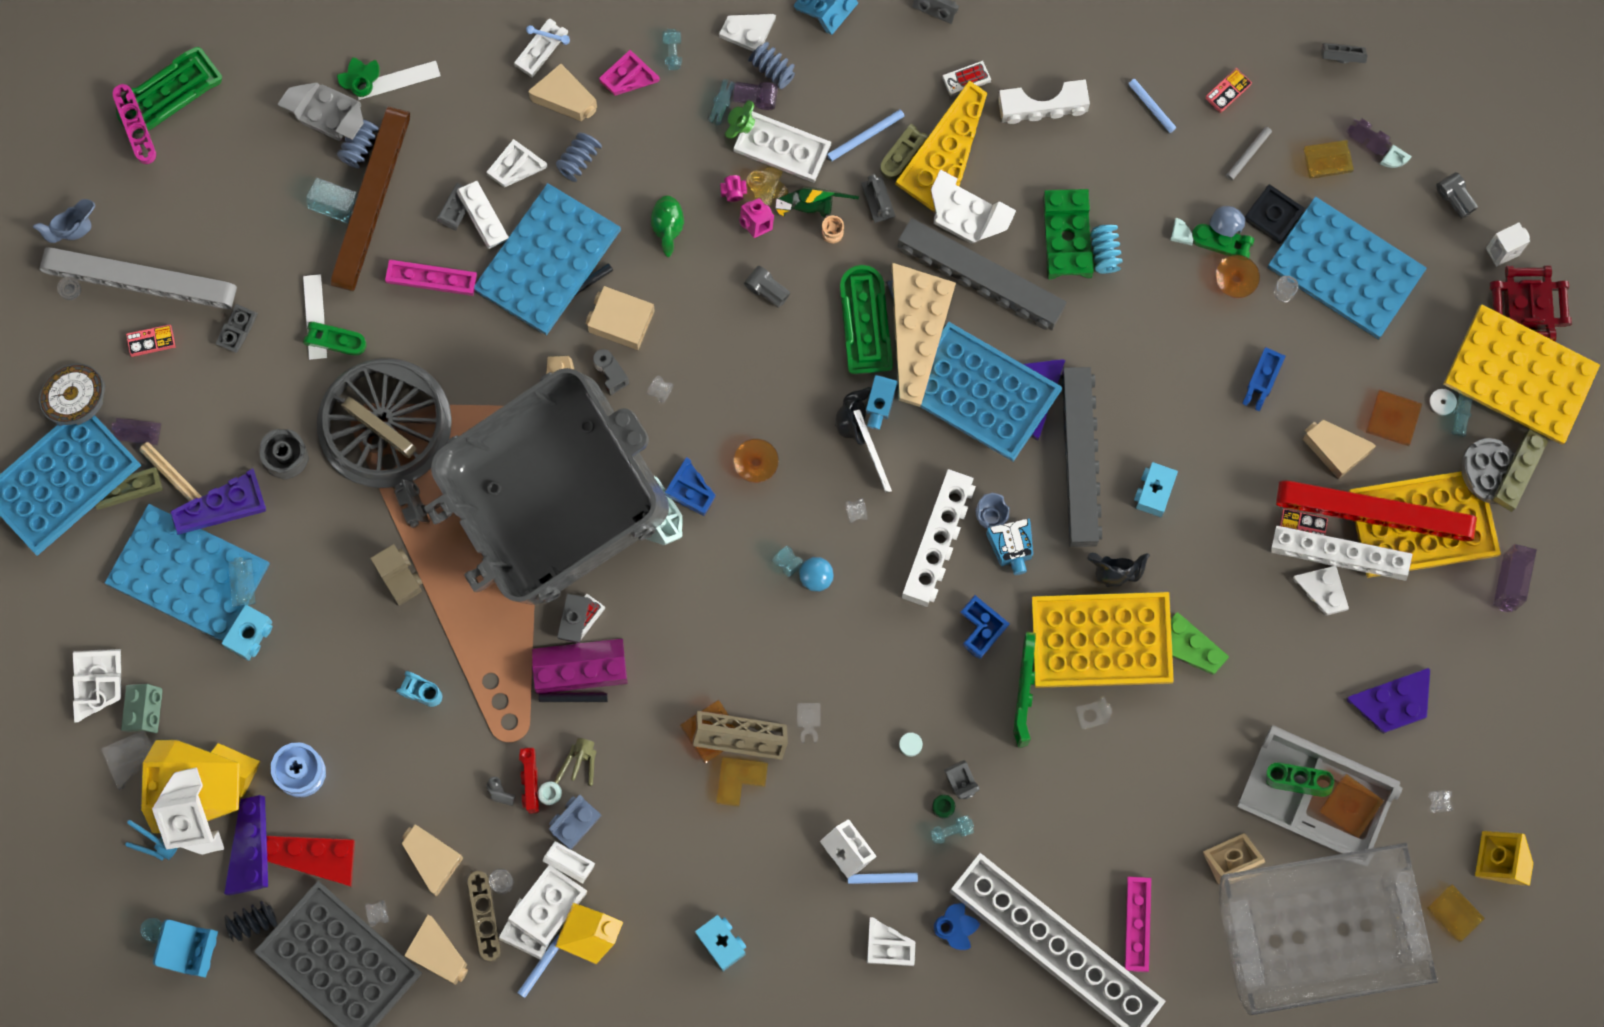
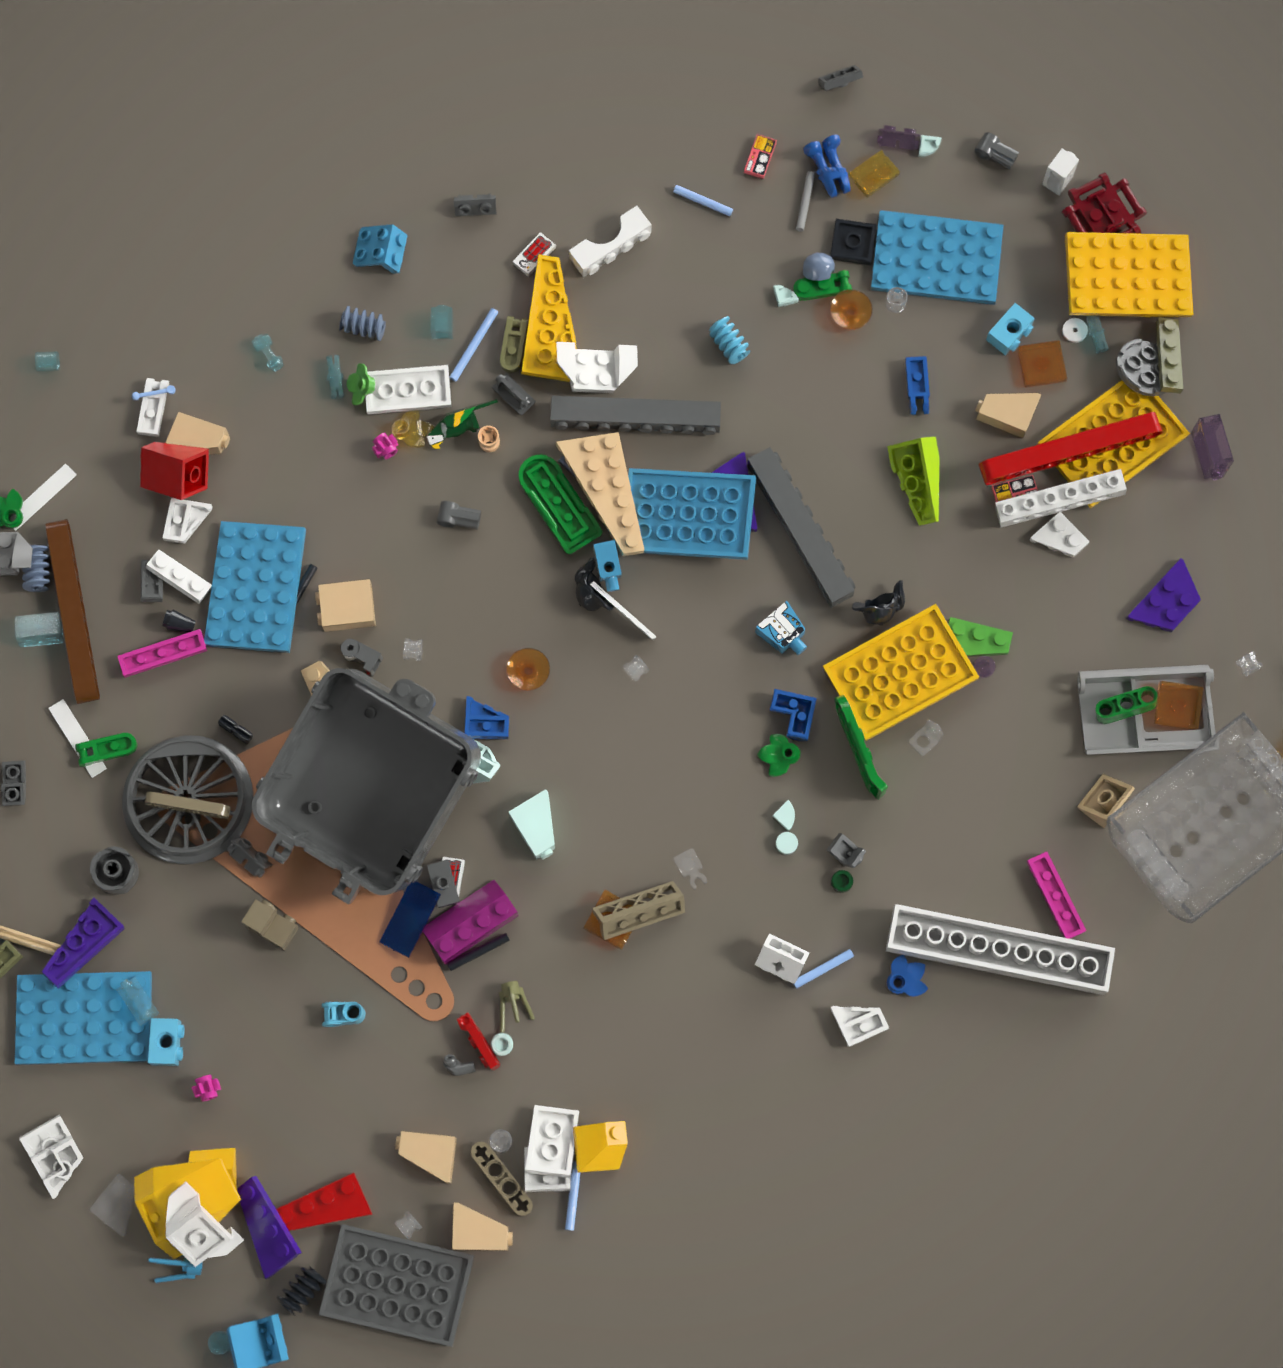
camera: 25 degrees left, 0 degrees up
sand green bracket [121,684,163,733] -> none
light blue wheel [271,743,326,797] -> none
white tile [543,841,595,884] -> none
sand blue bracket [549,795,602,850] -> none
sand blue piece [556,132,602,182] -> none
dark pink wing [599,50,660,96] -> none
green hair [651,196,684,257] -> none
medium azure brick [695,915,746,971] -> none
clear yellow plate [716,757,768,807] -> none
white wing [719,14,776,51] -> none
clear purple piece [733,82,778,110] -> none
dark pink brick [739,198,774,238] -> none
clear light blue wheel [772,545,804,577] -> none
dark azure hair [799,557,834,592] -> none
white brick [902,469,976,607] -> none
clear light blue bar [930,815,974,844] -> none
sand blue hair [975,492,1010,529] -> none
green piece [1043,189,1094,280] -> none
medium azure brick [1134,462,1178,517] -> none
none -> red slope [140,442,209,500]
none -> black cone [162,609,196,632]
none -> dark pink gear [192,1075,221,1102]
none -> black piece [218,715,253,744]
none -> clear blue piece [380,881,441,958]
none -> clear light blue brick [431,305,453,339]
none -> light aqua slope [509,789,555,860]
none -> green plate [757,734,801,777]
none -> light aqua tile [773,800,795,831]
none -> blue piece [803,135,851,198]
none -> lime wedge [887,437,940,526]
none -> clear purple plate [974,656,996,678]
none -> medium azure brick [986,303,1035,356]

